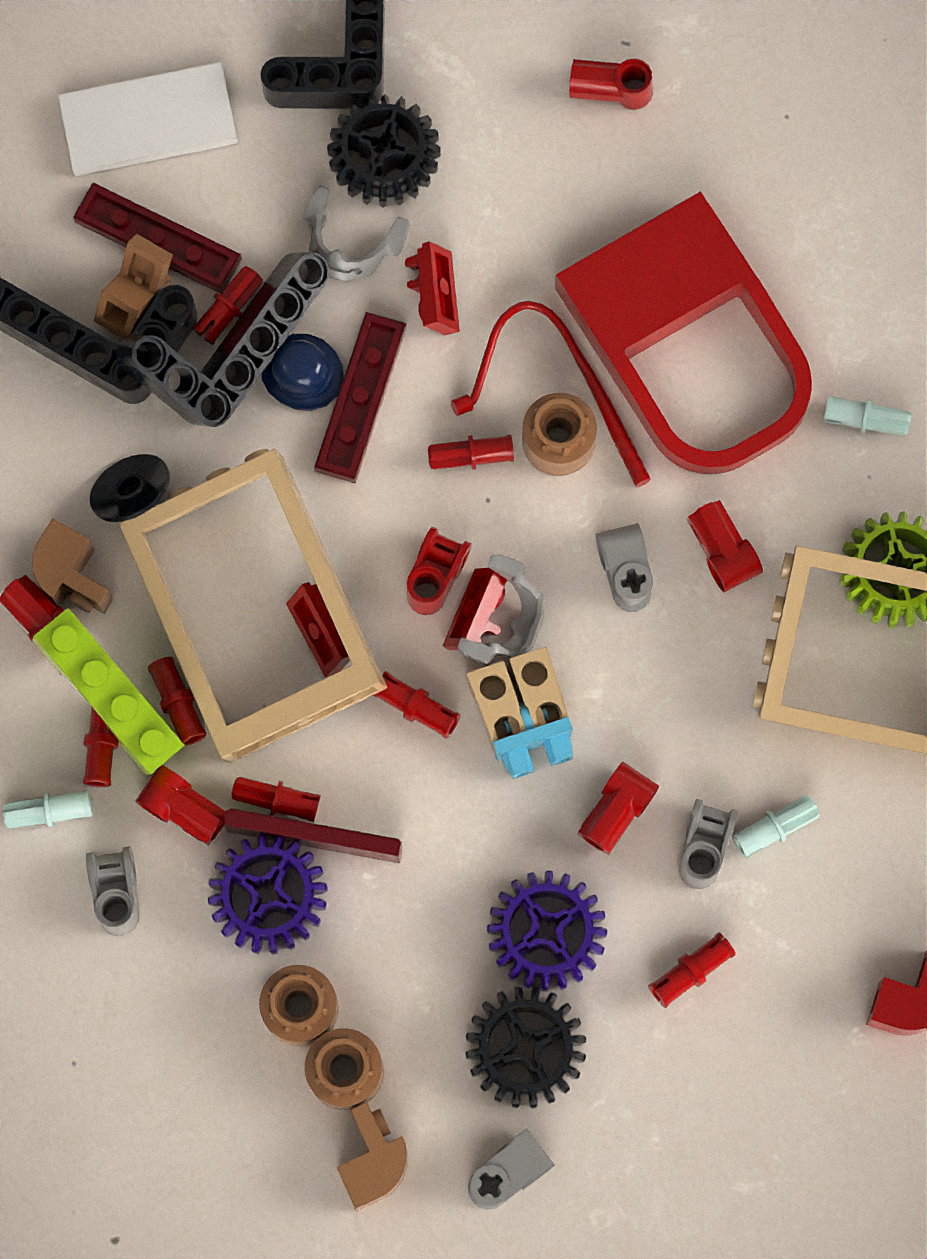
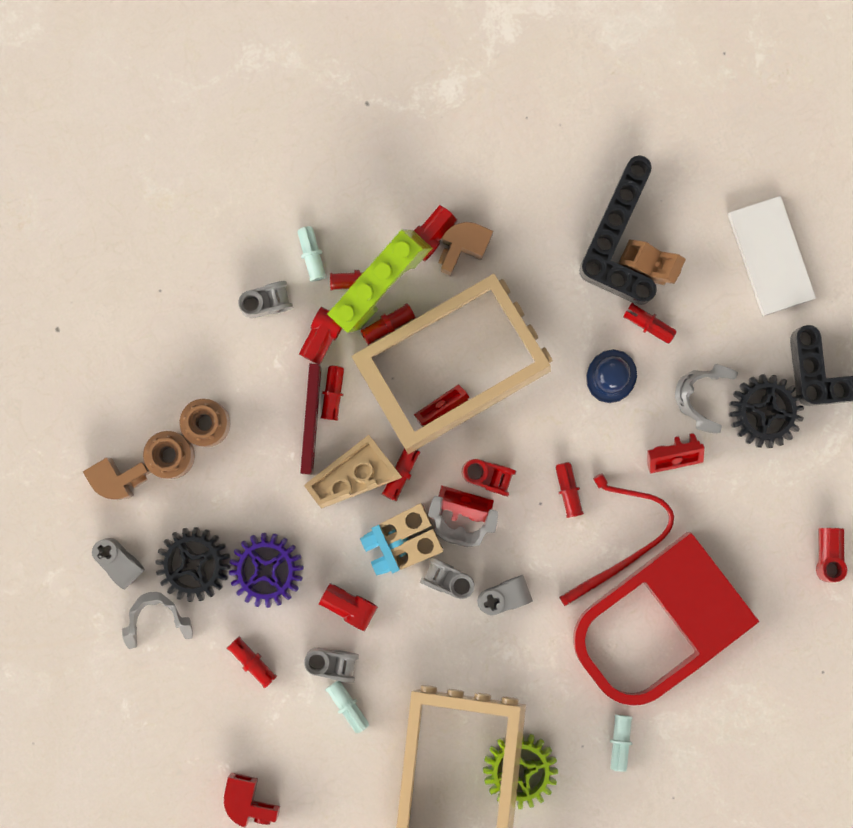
camera: 80 degrees right, 10 degrees up
dark red tile [73,182,242,294] -> none
black dish [89,454,170,522] -> none
black beam [117,252,329,427] -> none
dark purple gear [208,834,328,955] -> none
dark red tile [314,312,407,484] -> none
medium nougat piece [522,393,597,476] -> none
red piece [687,500,763,592] -> none
none -> light grey helmet [122,592,193,649]
none -> tan wing [304,435,402,509]
none -> light grey piece [420,557,475,599]

